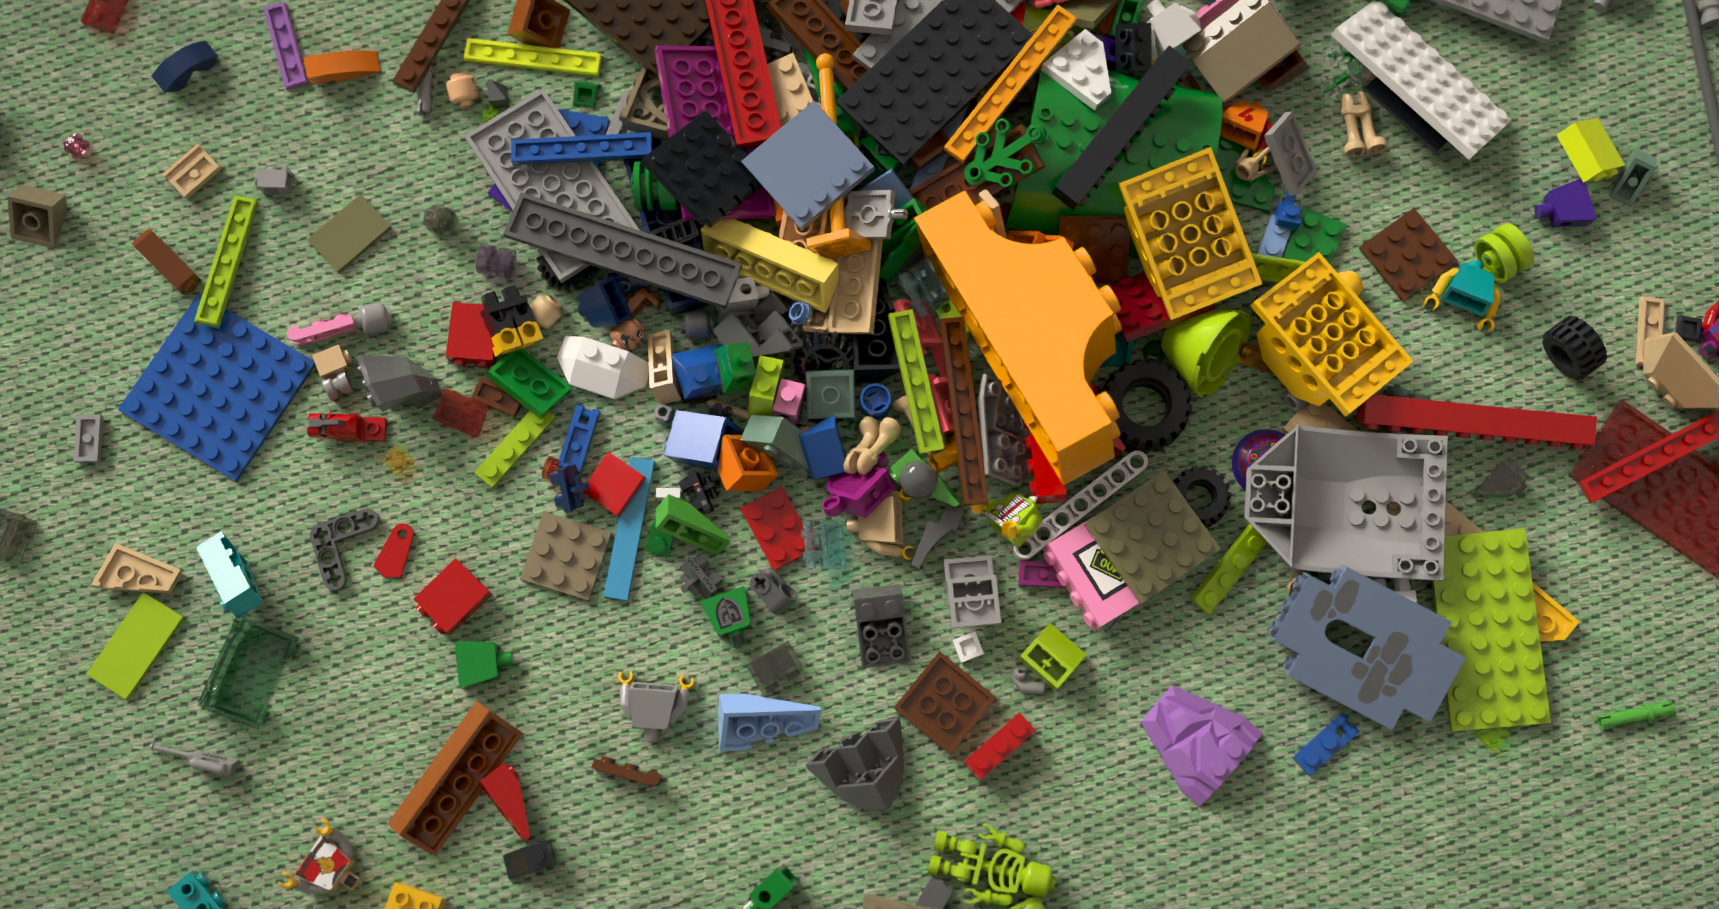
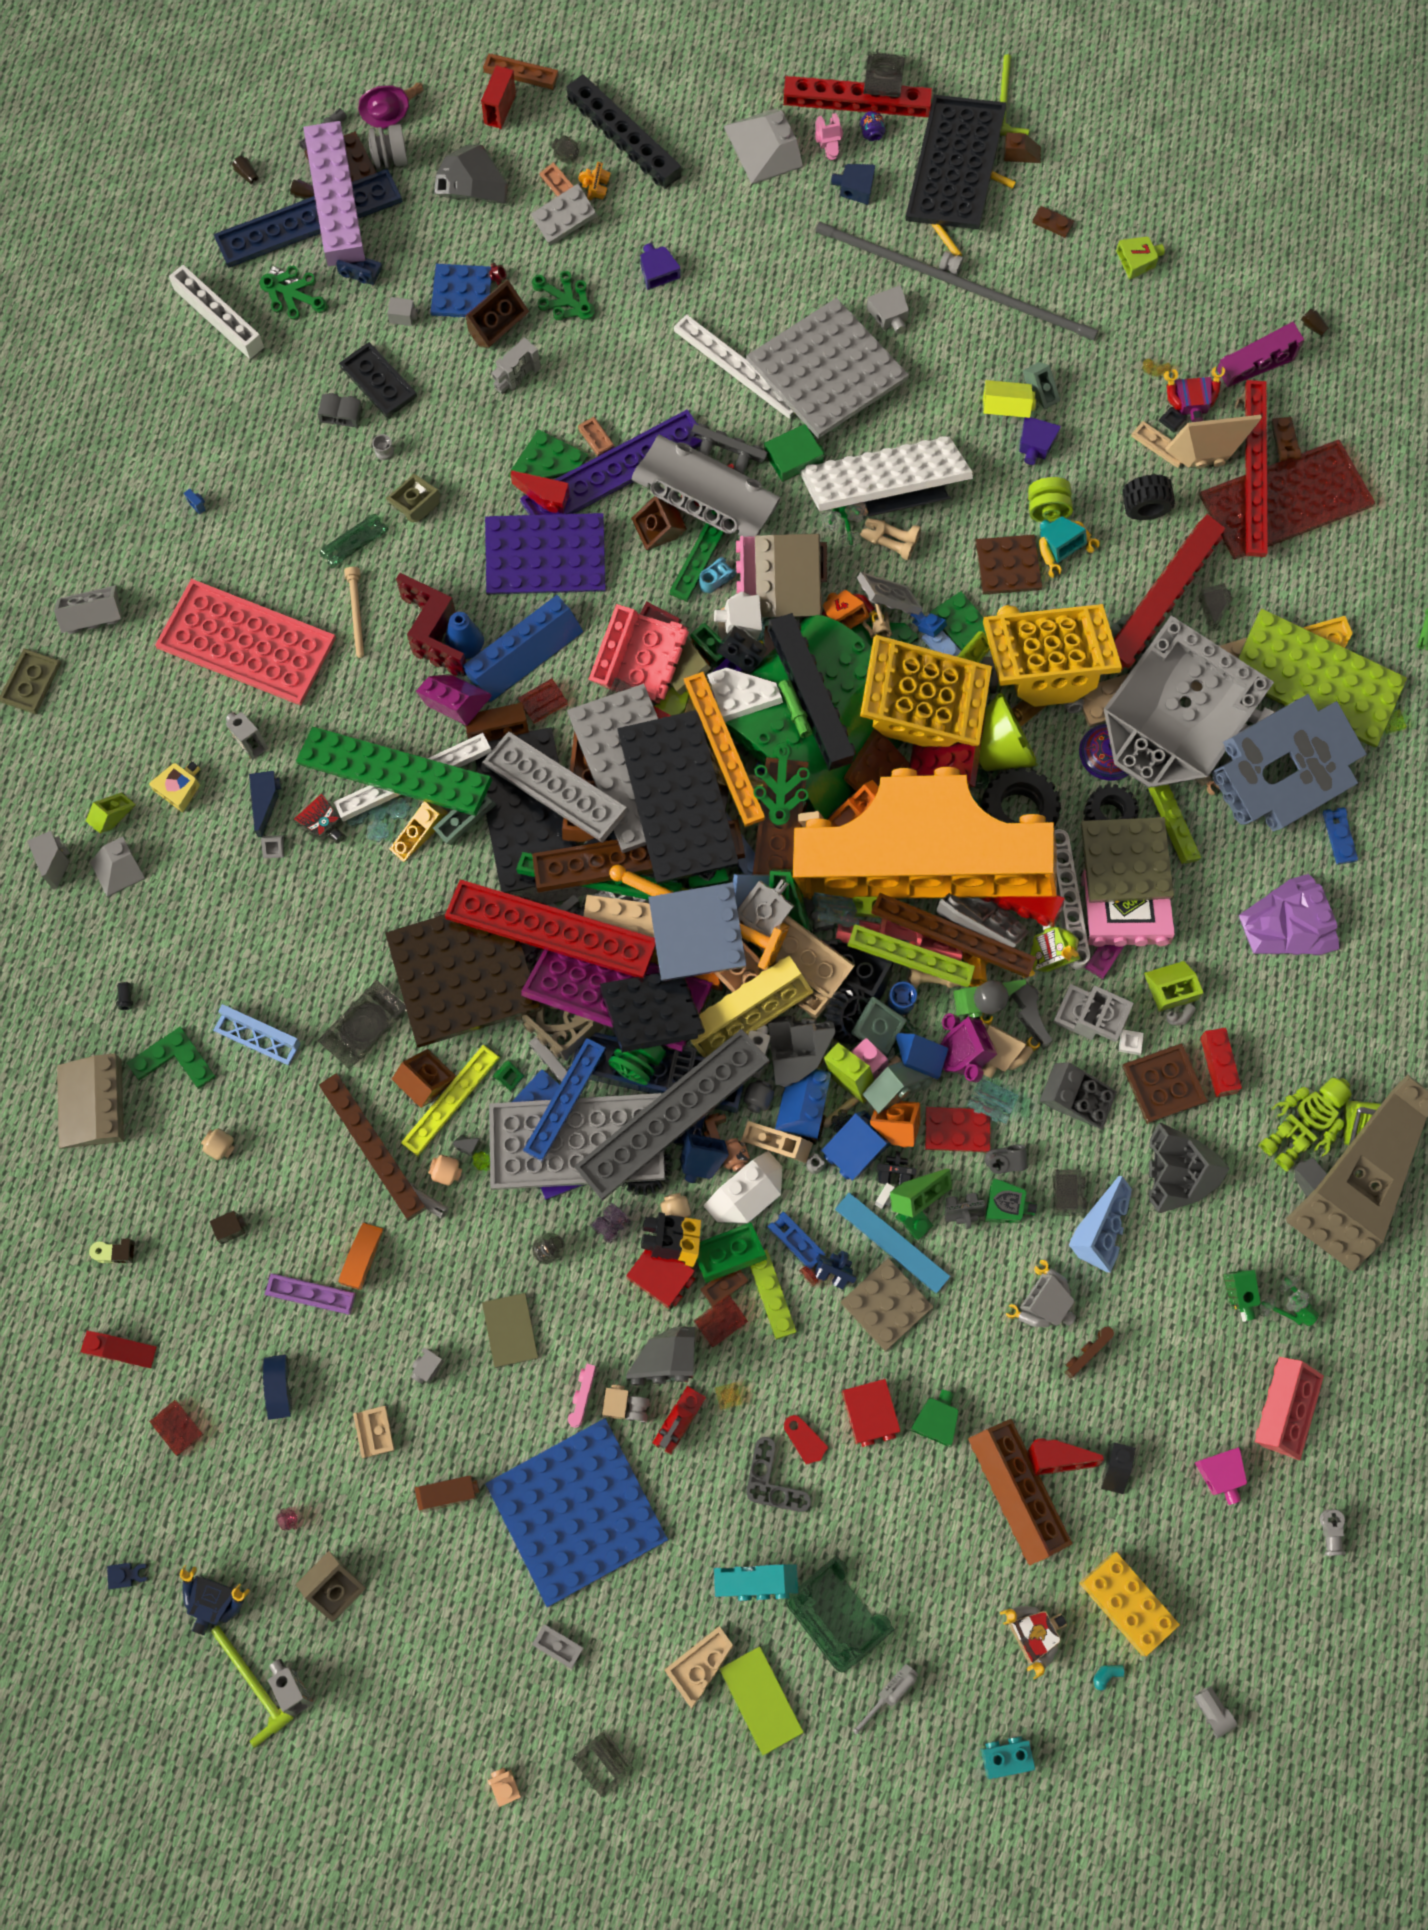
camera: 60 degrees left, 5 degrees down
lime tile [194,195,258,329] -> none
light grey head [355,303,392,335] -> none
red tile [584,452,647,517] -> none
green torso [713,342,756,394] -> none
medium blue plate [789,302,811,325] -> none
tan piece [844,416,901,475] -> none
none -> bright green pin [779,679,813,738]

